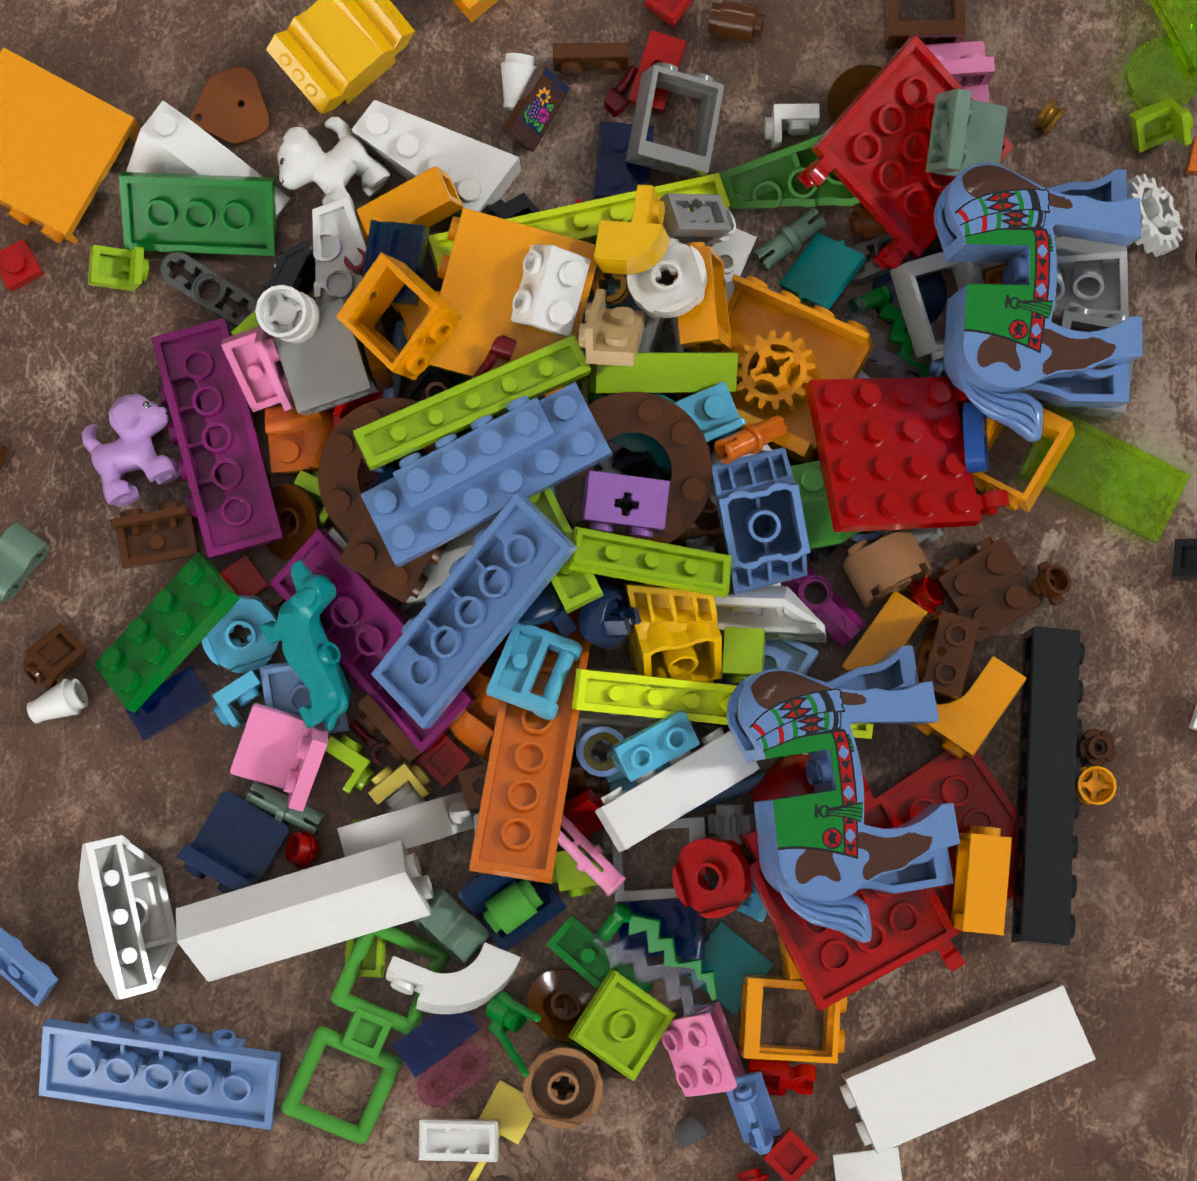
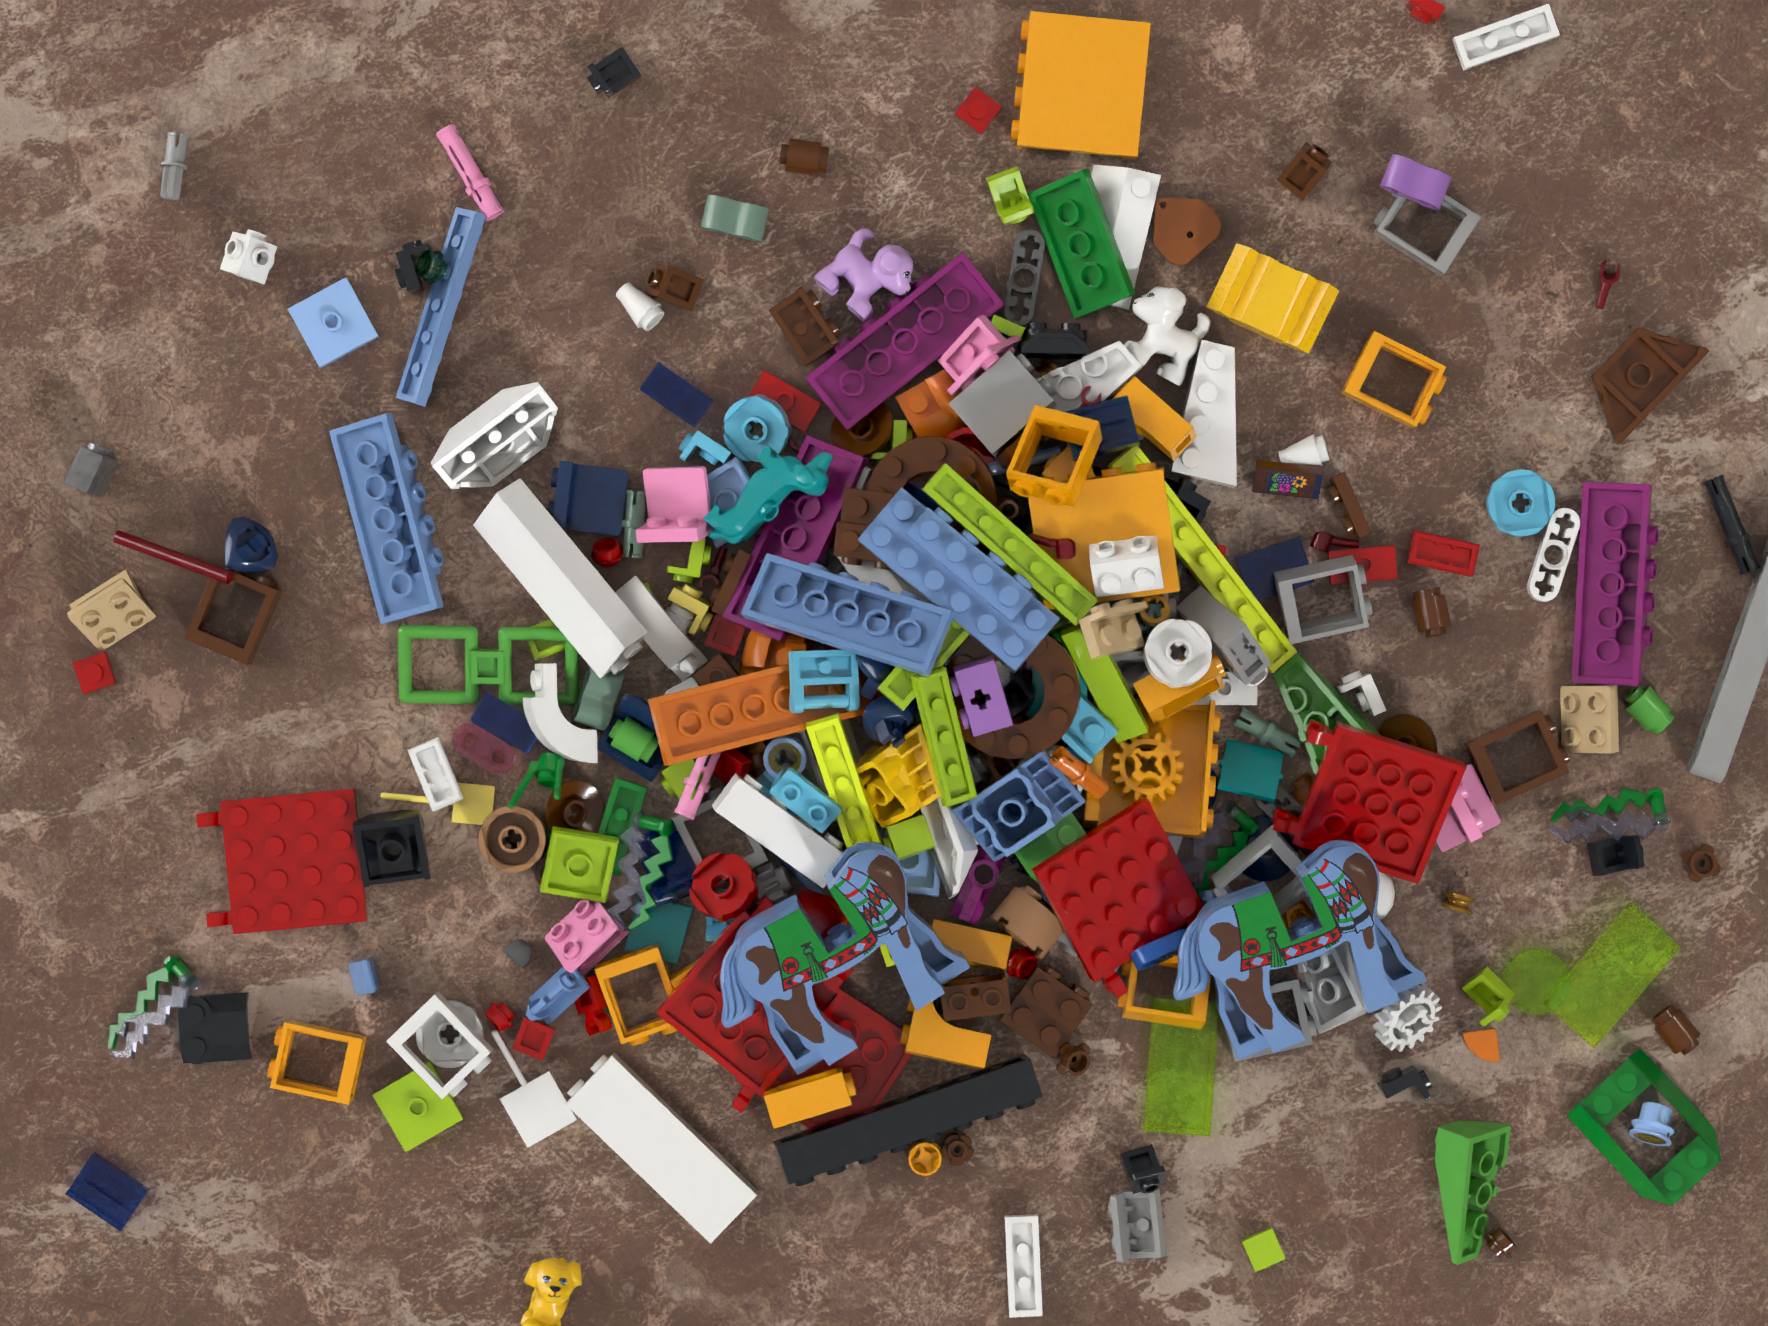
camera: 65 degrees right, 5 degrees up
green plate [94,552,240,713] -> none
white wheel [255,285,321,343] -> none
yellow brick [594,185,670,275] -> none
sand green bracket [925,88,1008,177] -> none

